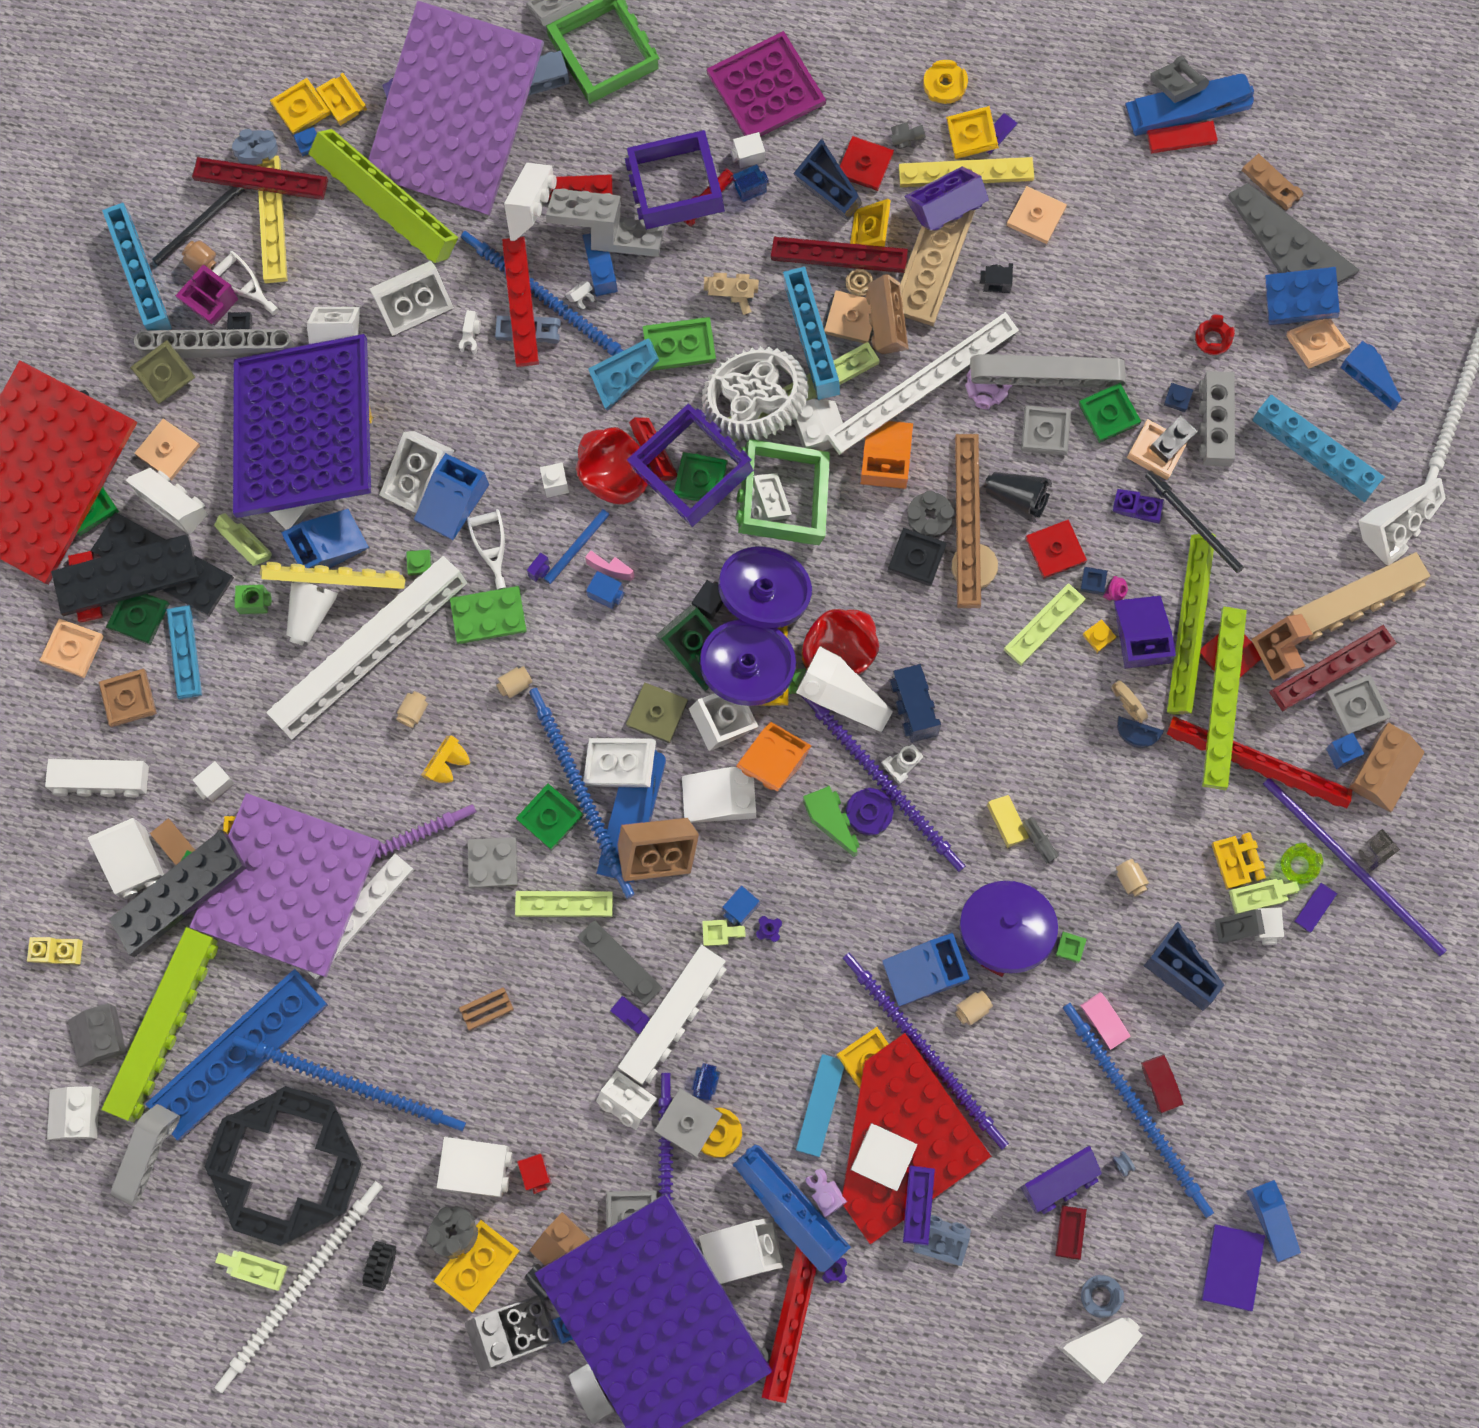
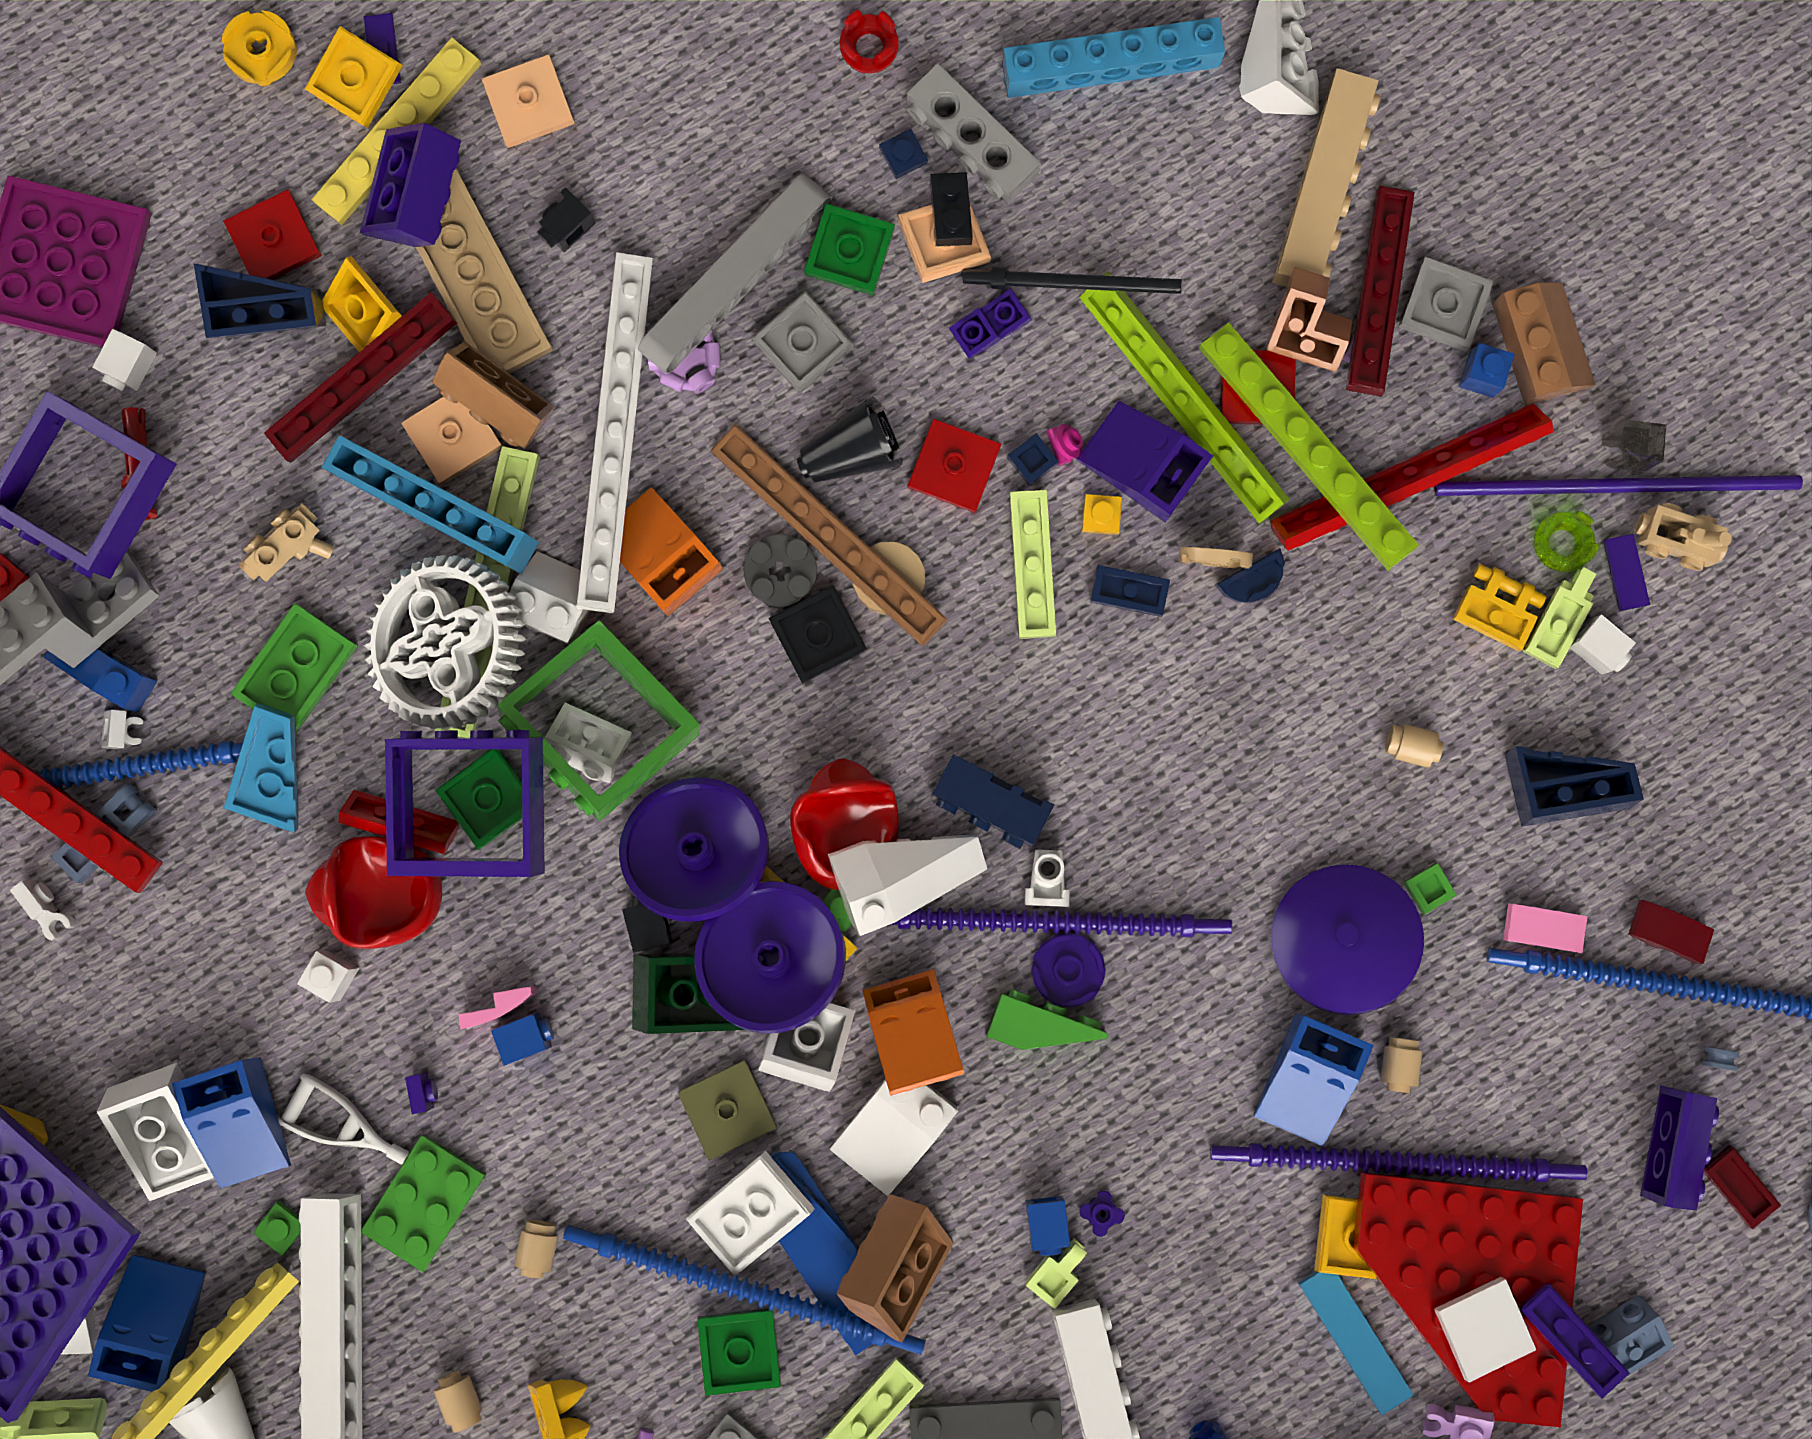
camera: 50 degrees left, 10 degrees up
blue bar [543,509,609,584] -> none
clear blue brick [733,164,769,203] -> none
tan plate [846,269,873,296] -> none
dark grey plate [891,122,926,149] -> none
light yellow slope [987,795,1029,848] -> none
dark grey axle [1022,817,1059,864] -> none
dark grey plate [1215,909,1265,944] -> none
none -> dark blue plate [1090,565,1170,617]
none -> tan brick [1634,503,1732,571]

